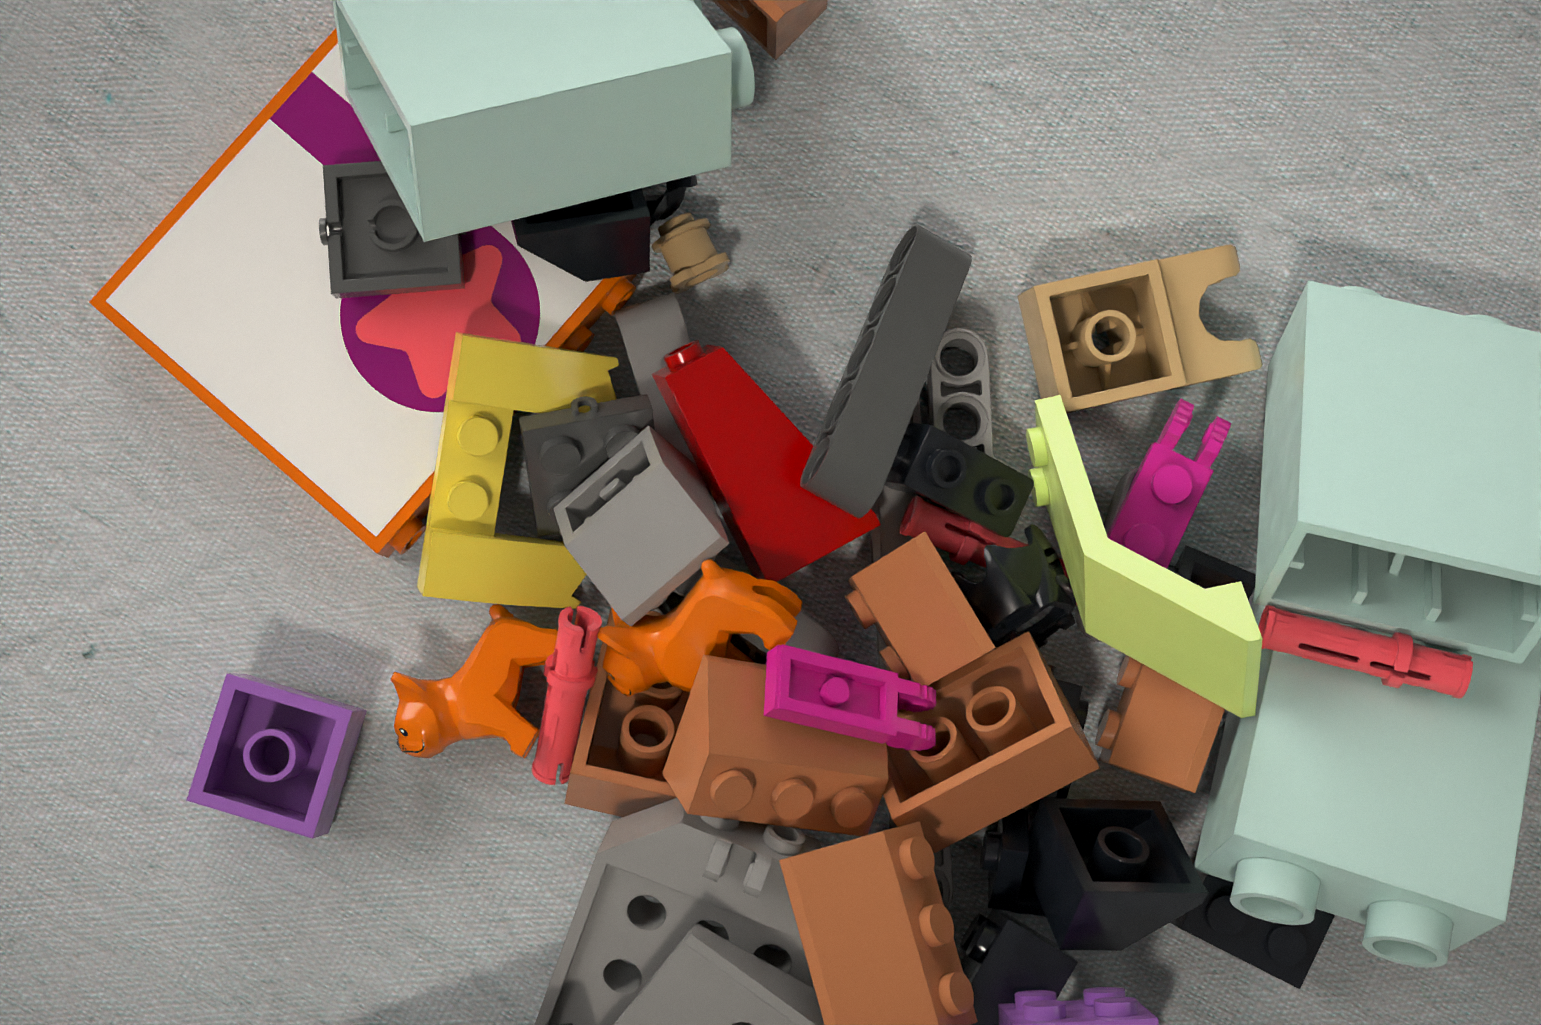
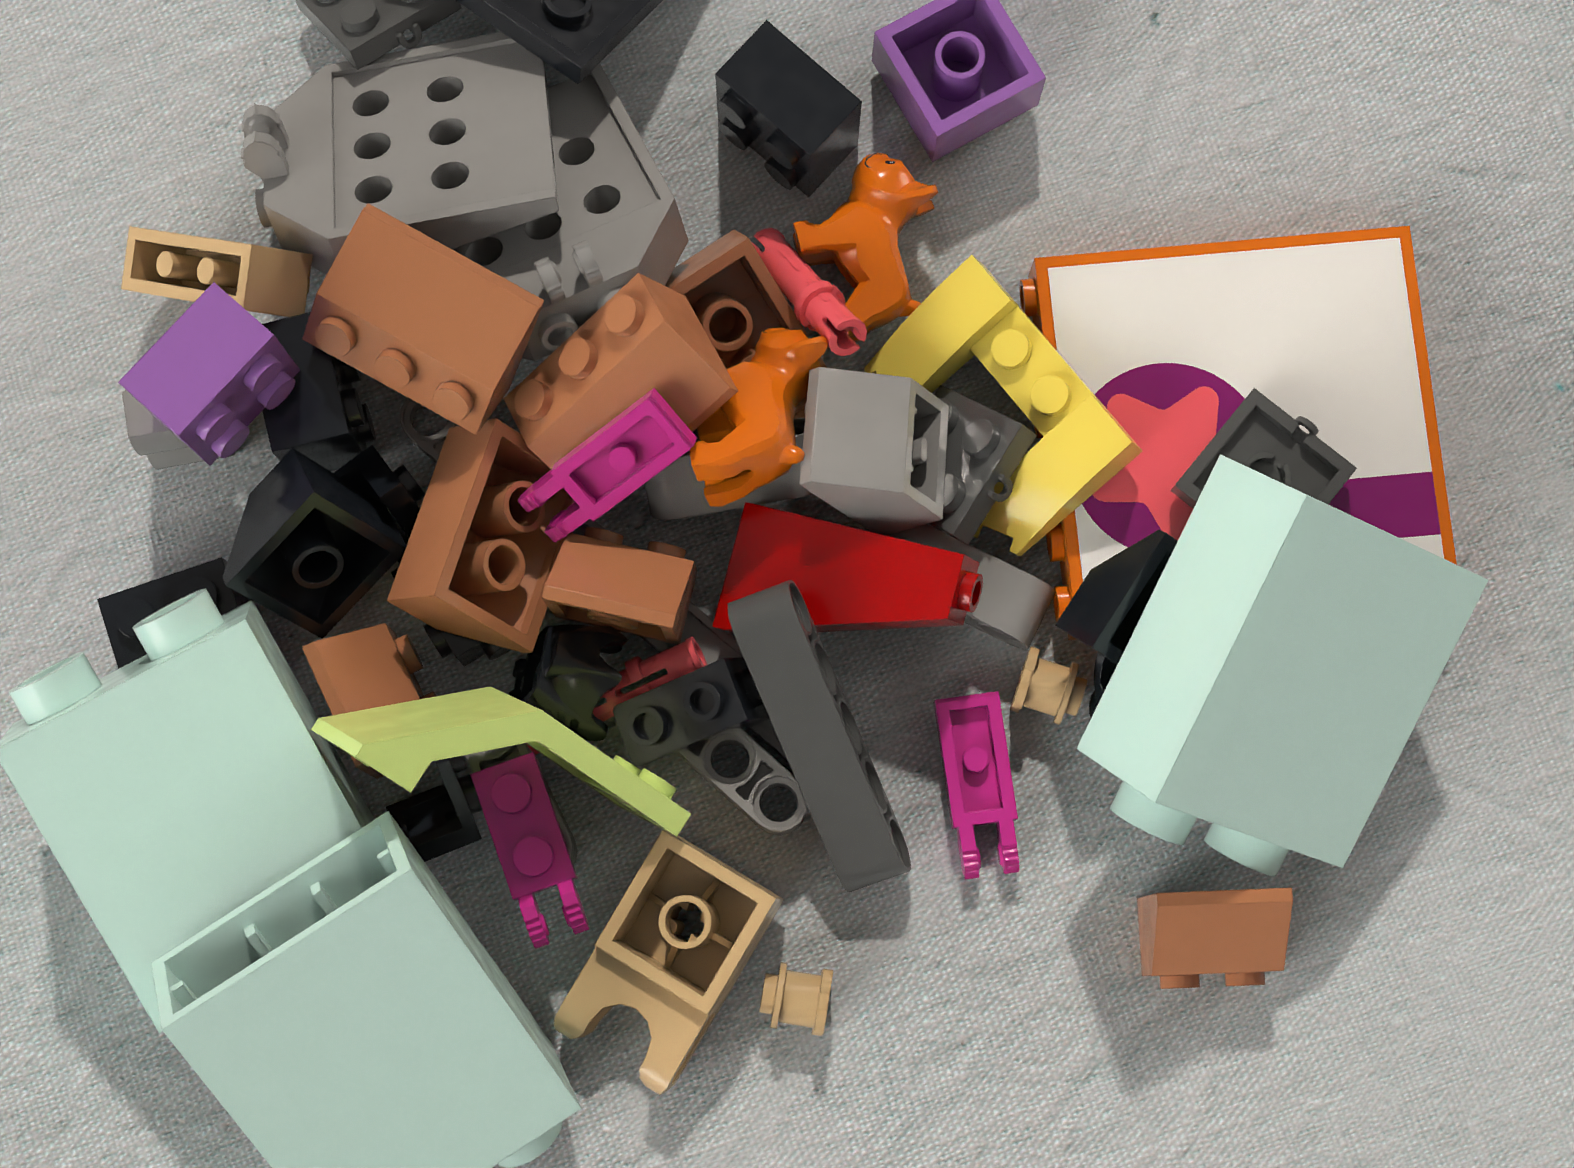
camera: 135 degrees right, 5 degrees down
coral pin [1258,605,1473,699] -> none
none -> black brick [715,20,862,197]
none -> tan brick [759,962,833,1036]
none -> dark pink hinge [933,691,1020,879]

